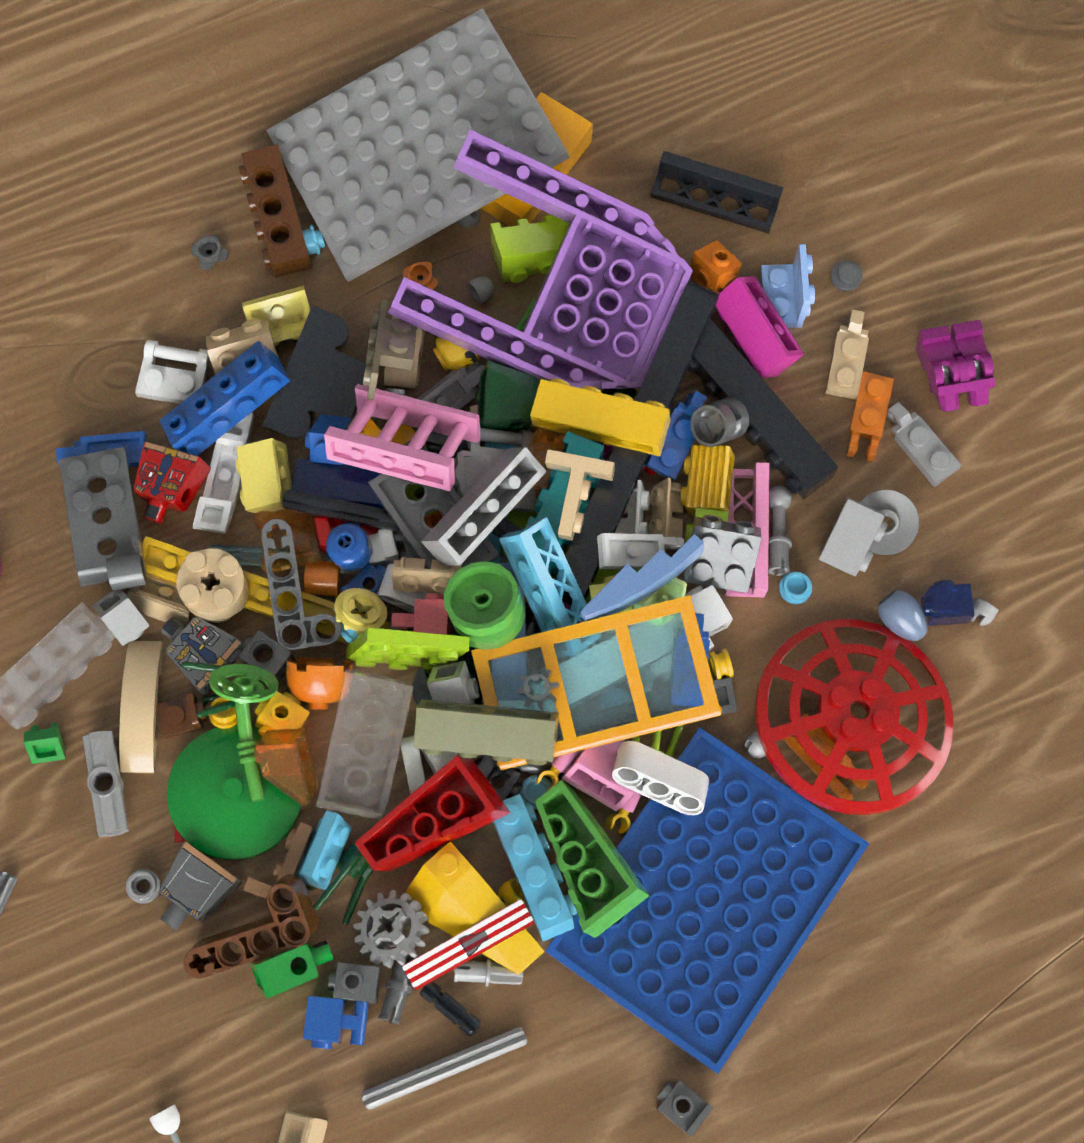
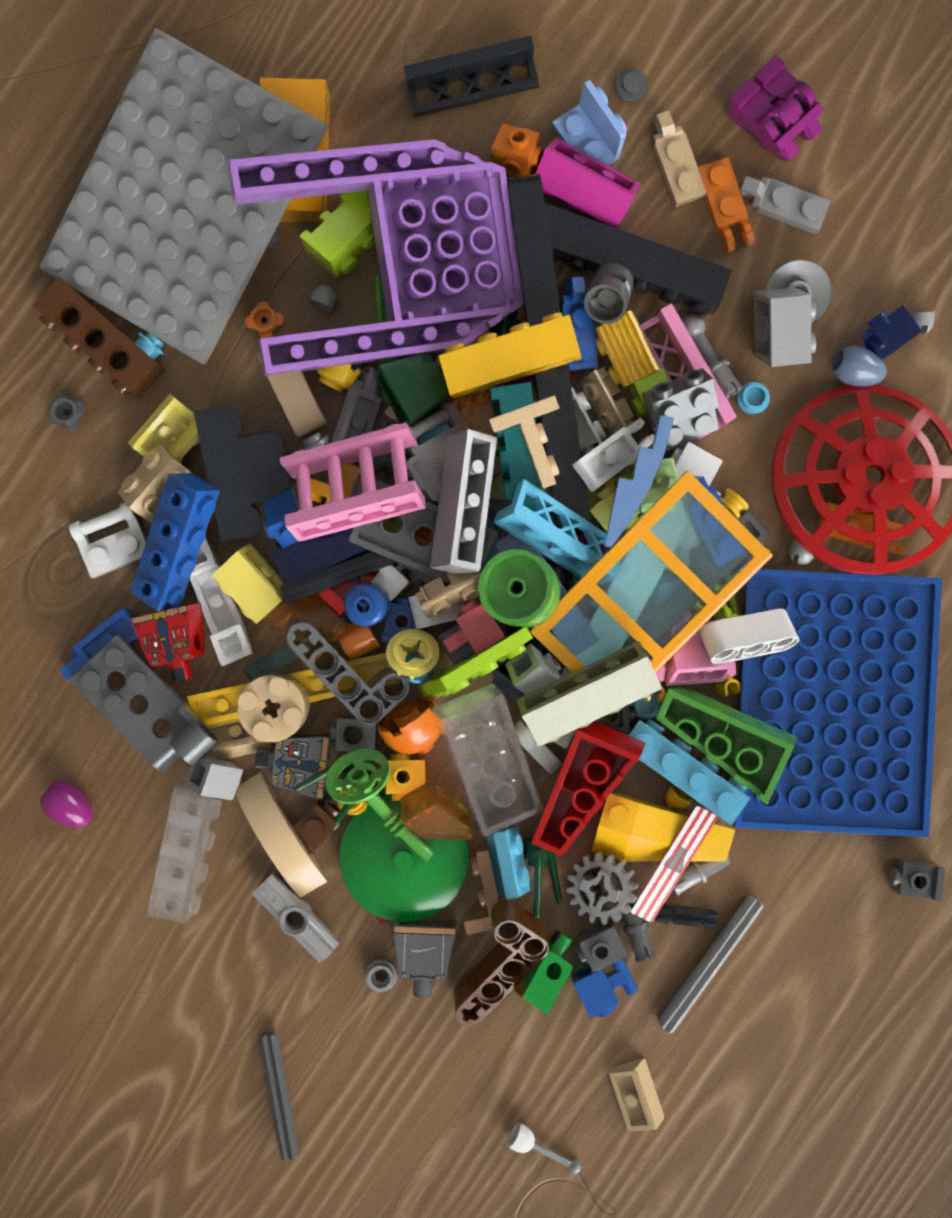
camera: 25 degrees left, 15 degrees up
green tile [24,722,66,764] -> none
dark tan bracket [363,299,417,400] -> none
dark grey gear [516,666,560,710] -> none

